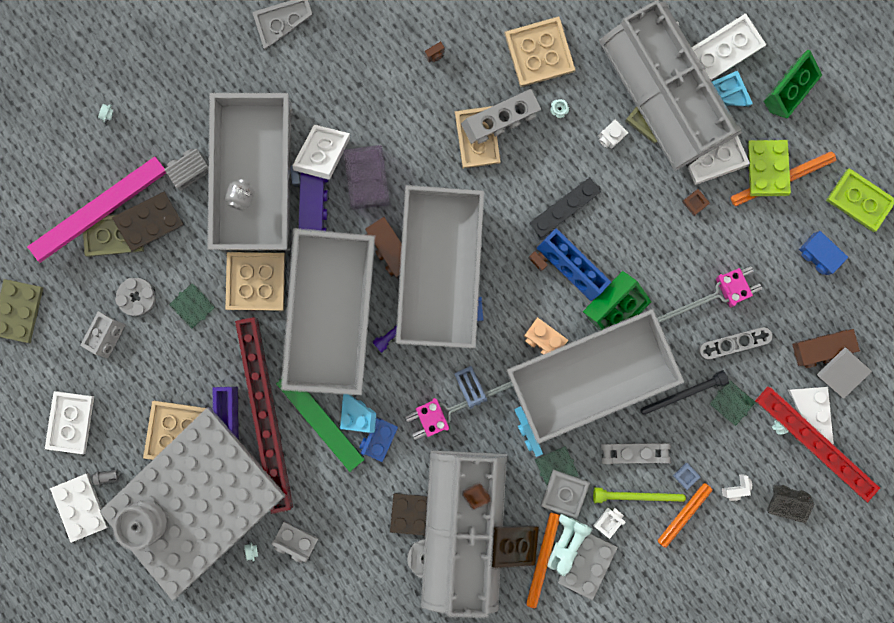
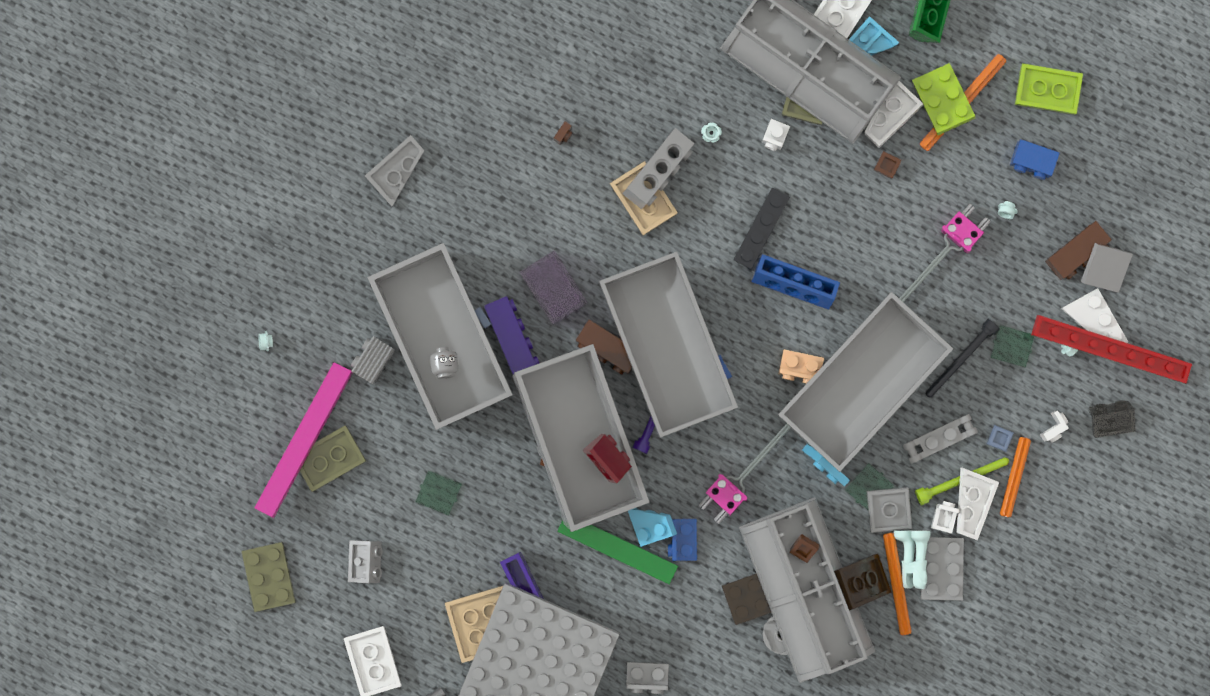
camera: 20 degrees left, 0 degrees up
dark brown plate [112,191,183,252] -> none
light grey plate [115,278,156,316] -> none
tan plate [225,252,285,311] -> none
dark red brick [235,317,294,514] -> none
white plate [293,125,350,180] -> none
sand blue tile [454,366,488,409] -> none
tan plate [505,17,575,87] -> none
reddish brown plate [528,251,548,272] -> none
green slope [583,271,651,331] -> none
light grey beam [698,327,772,359] -> none
none -> dark red slope [583,434,632,484]
none -> white wing [957,468,999,540]
none -> light aqua plate [998,201,1018,219]

